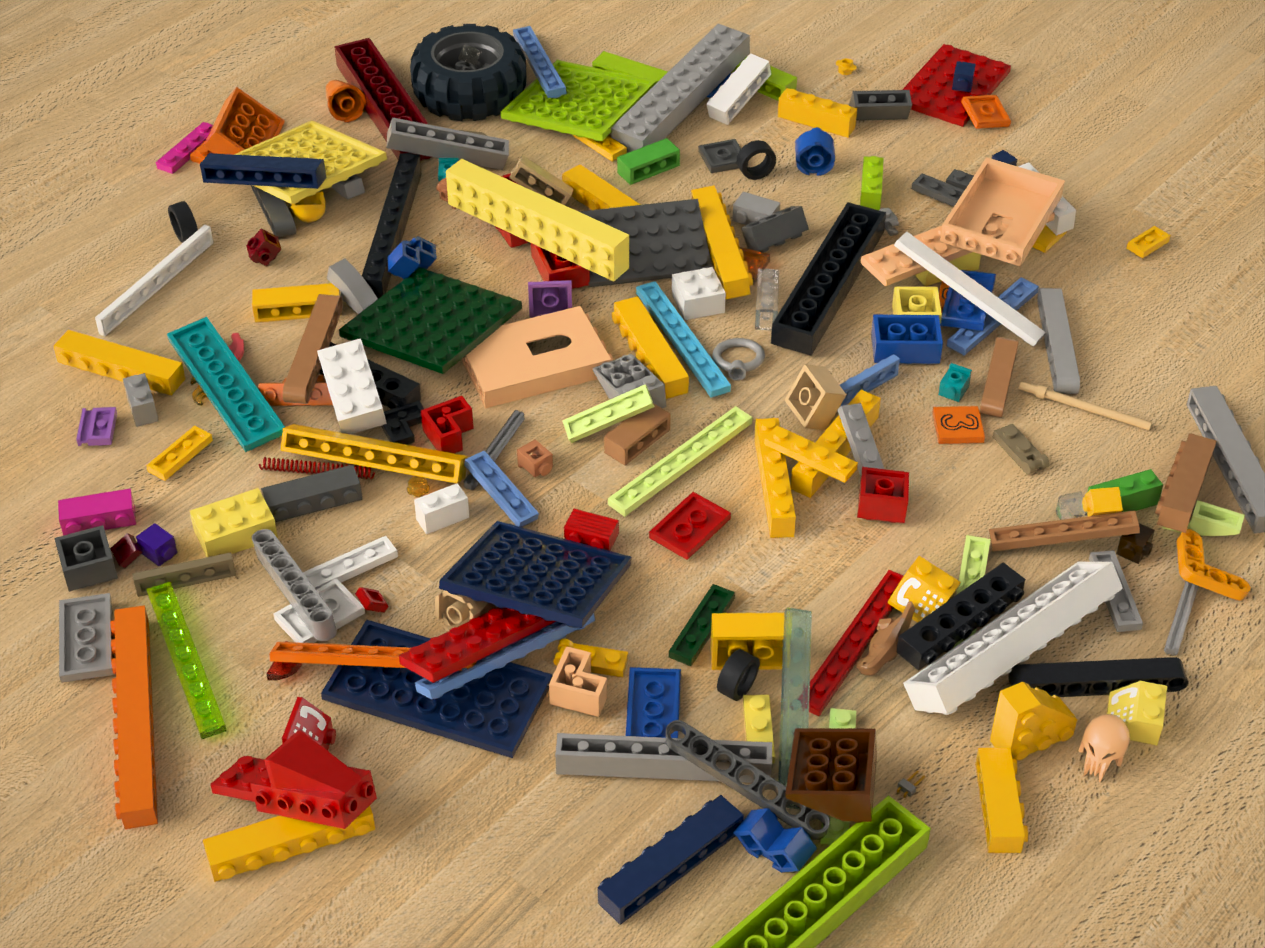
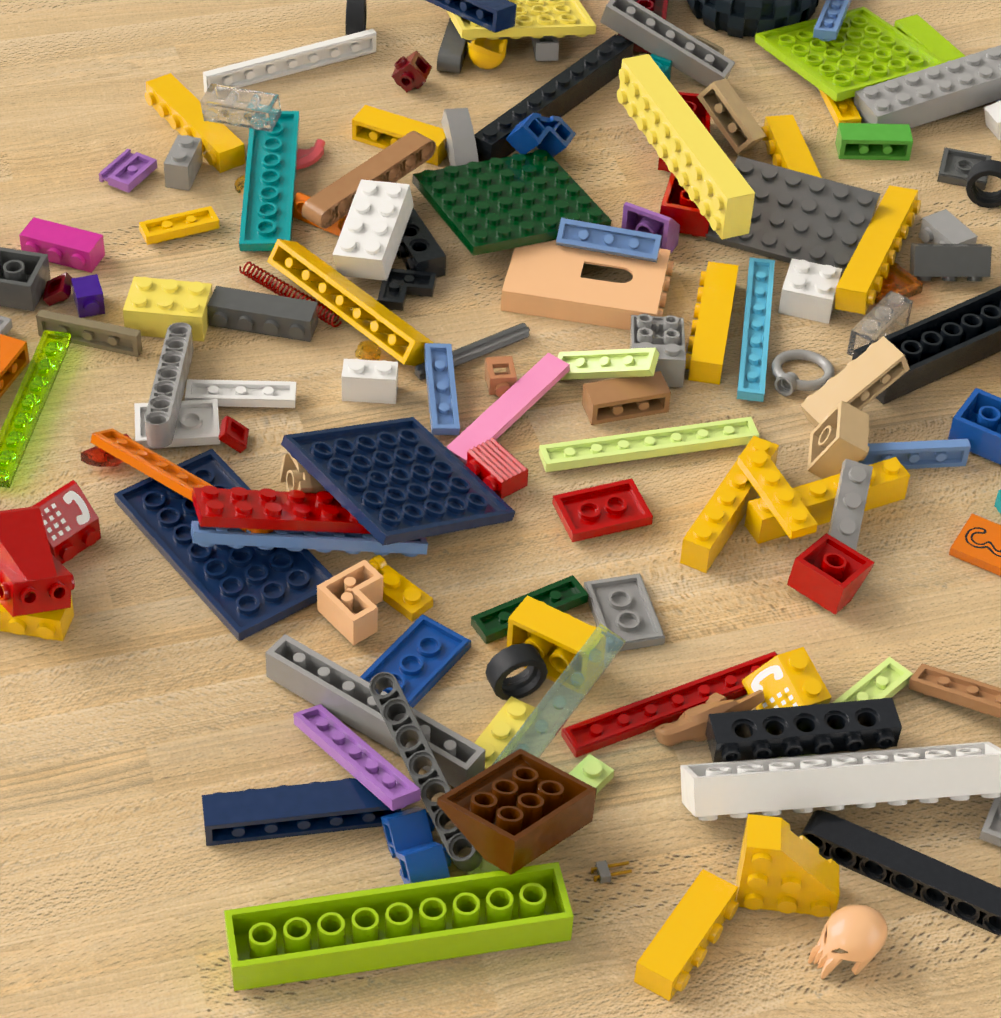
camera: 30 degrees right, 0 degrees up
red brick [421,396,474,454] -> none
light yellow slope [1107,681,1167,746] -> none
none -> clear brick [200,84,282,132]
none -> medium lavender plate [293,704,421,811]
none -> bright pink tile [447,353,570,465]
none -> medium blue plate [556,218,662,262]
none -> light grey tile [583,573,665,654]
none -> tan brick [800,336,910,427]

